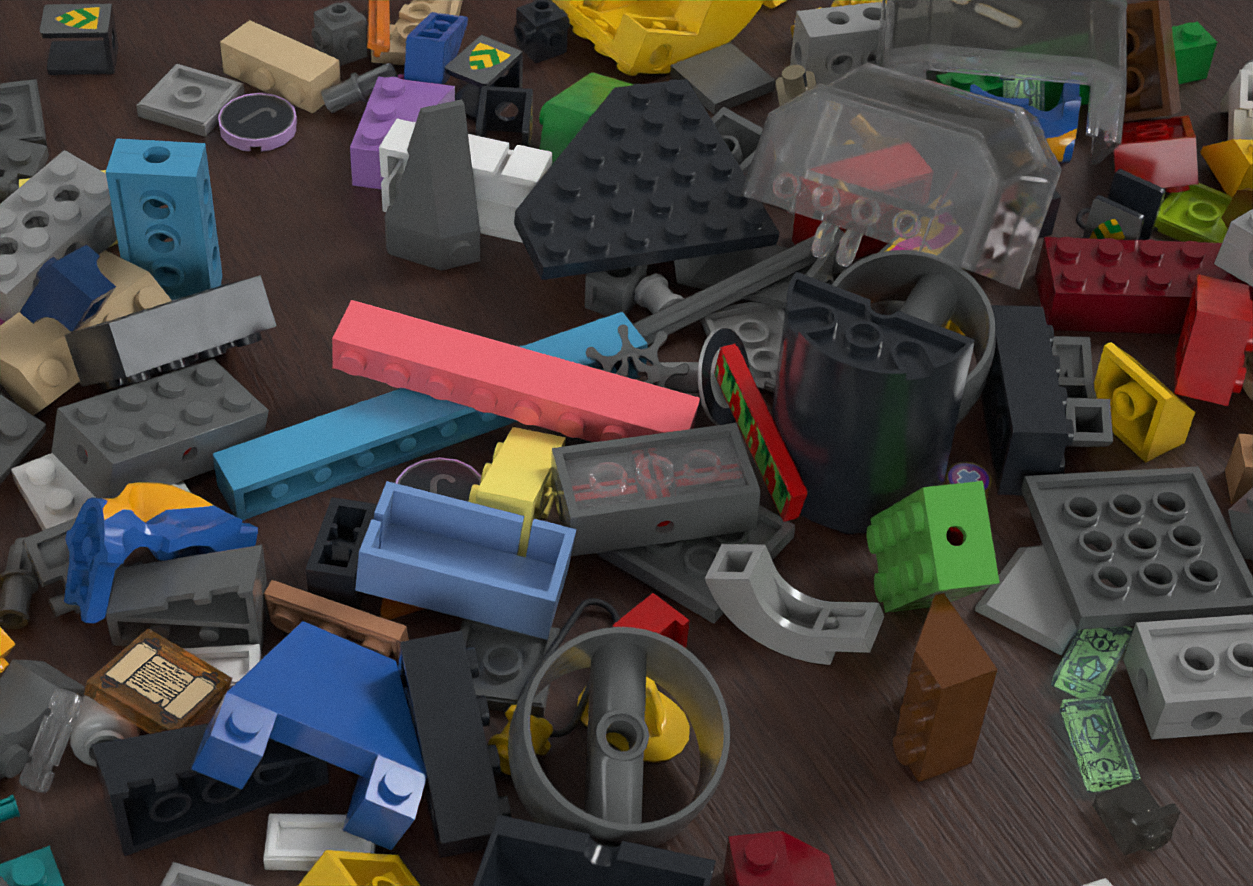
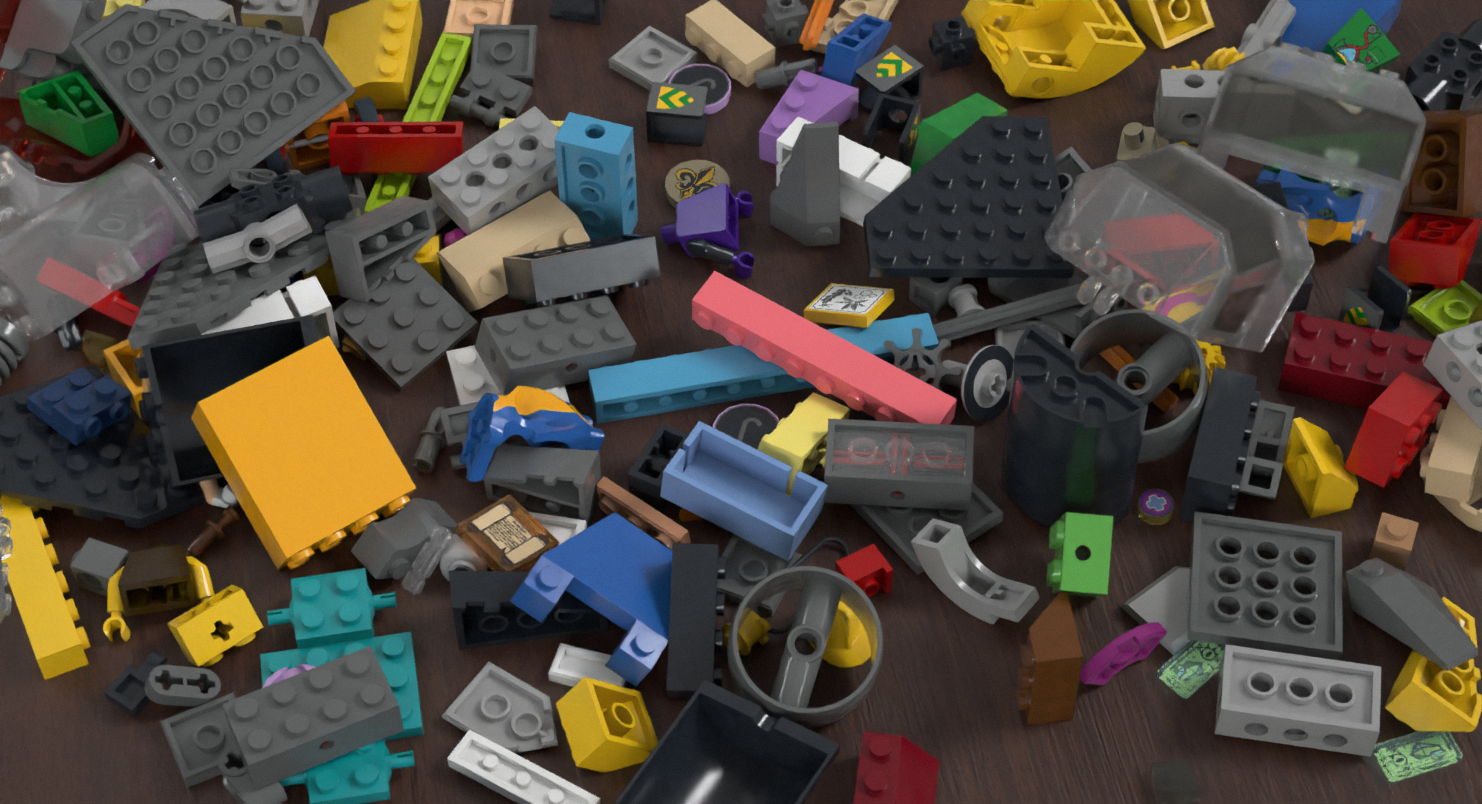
camera: 20 degrees right, 5 degrees up
dark blue brick [20,244,116,332] -> none
dark grey tile [670,42,775,115] -> none
red tile [714,344,808,522] -> none
clear light blue tile [1060,696,1141,793] -> none
none -> piece [646,82,708,146]
none -> dark purple torso [661,183,754,279]
none -> tile [665,160,730,209]
none -> tile [803,283,895,328]
none -> magenta tile [1080,622,1167,685]

